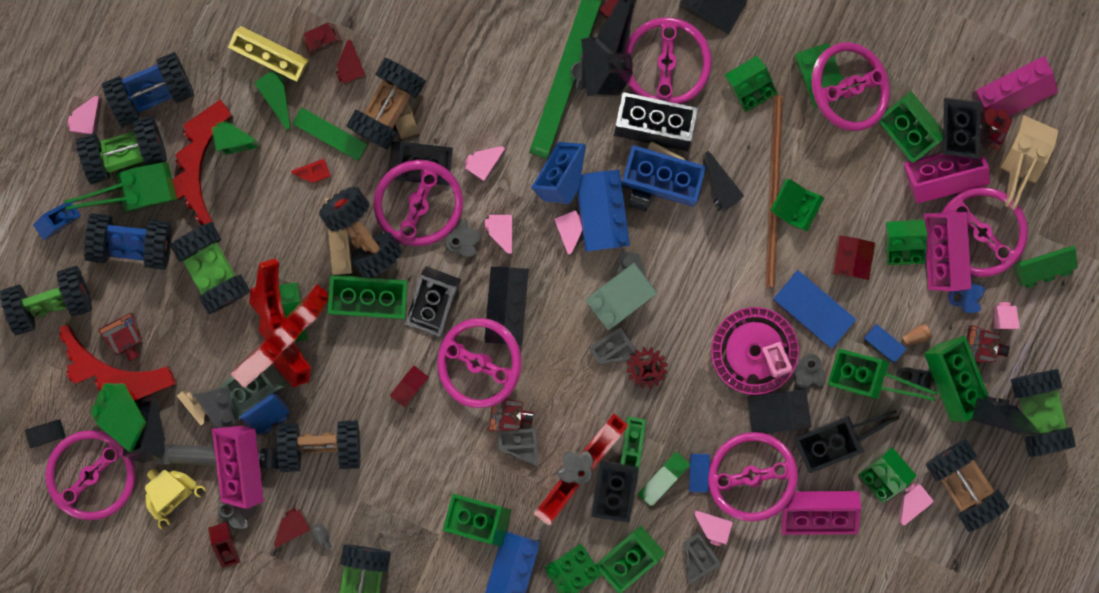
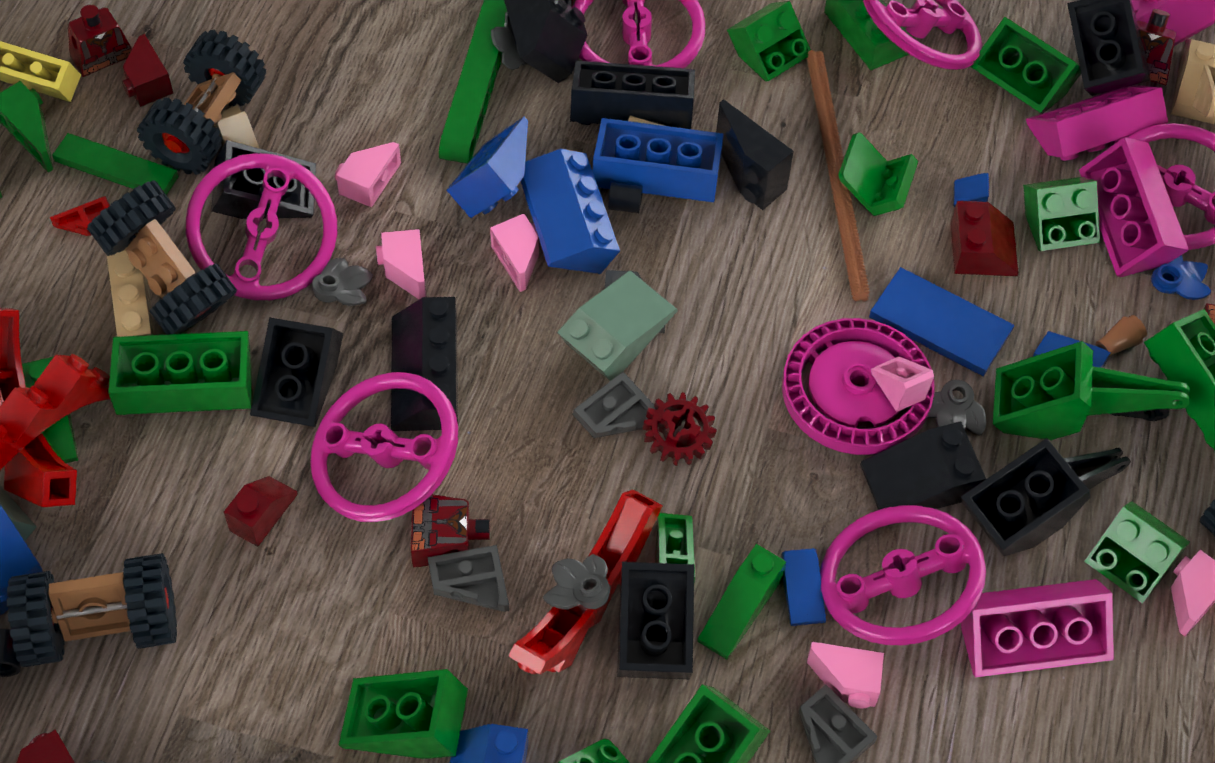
camera: 10 degrees left, 30 degrees down
none -> blue slope [954,173,989,207]

